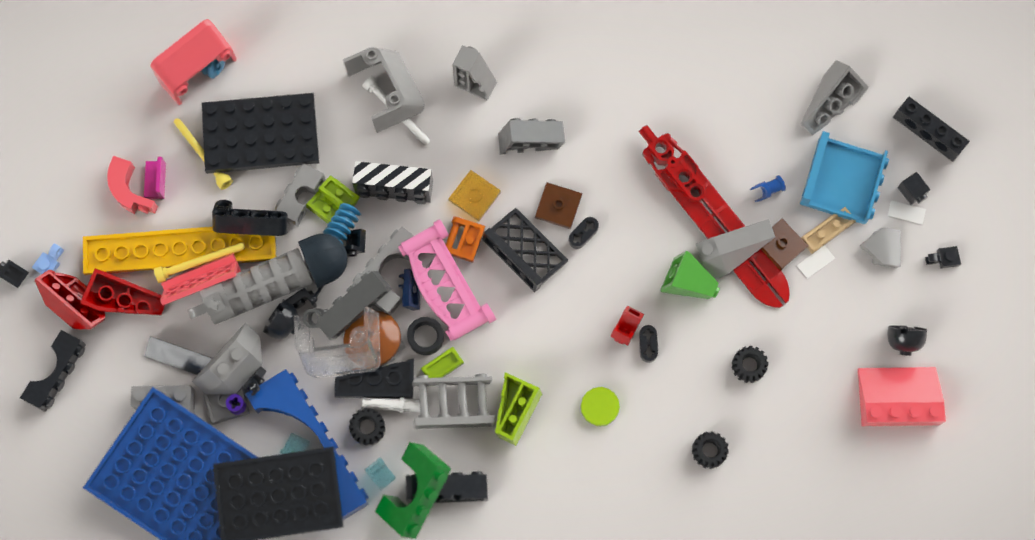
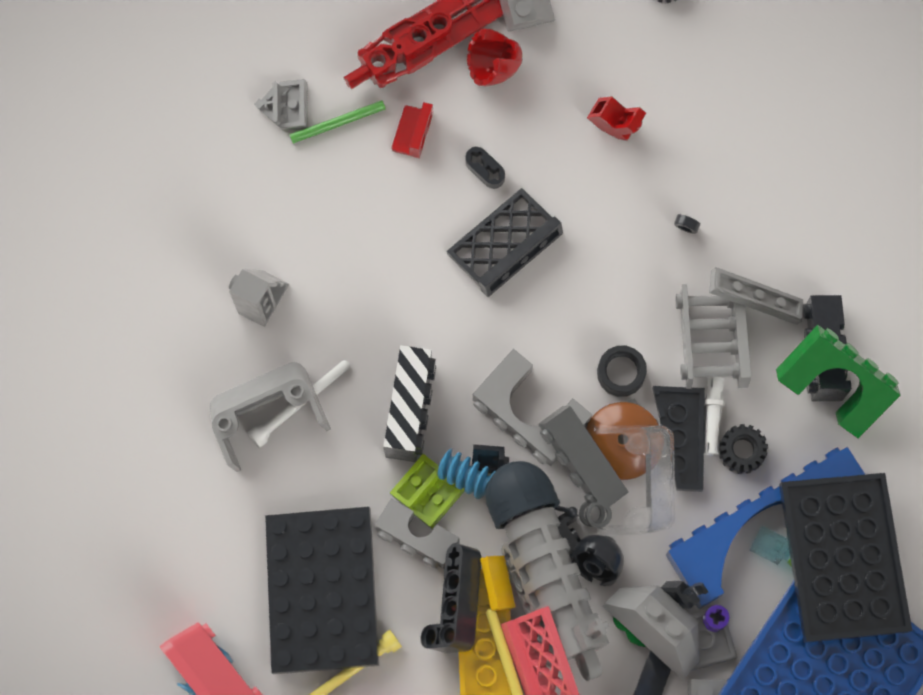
camera: 85 degrees left, 0 degrees up
clear light blue panel [365,457,396,490] -> none
bright pink piece [398,219,496,341] -> none
dark blue plate [398,268,420,311] -> none
lime tile [421,347,464,378] -> none
orange plate [445,216,485,263] -> none
clear yellow tile [448,170,501,221] -> none
lime wedge [495,372,542,446] -> none
wedge [498,118,565,155] -> none
reddish brown plate [535,182,583,229] -> none
lime tile [580,387,620,427] -> none
black beam [639,325,658,363] -> none
bright green slope [660,251,720,299] -> none
black tyre [692,431,729,469] -> none
none -> light grey slope [254,79,308,130]
none -> bright green bar [289,100,386,144]
none -> red panel [391,102,433,159]
none -> red hair [467,29,523,86]
none -> yellow tile [480,556,516,611]
none -> black tile [674,214,701,234]
none -> light grey tile [709,267,803,325]

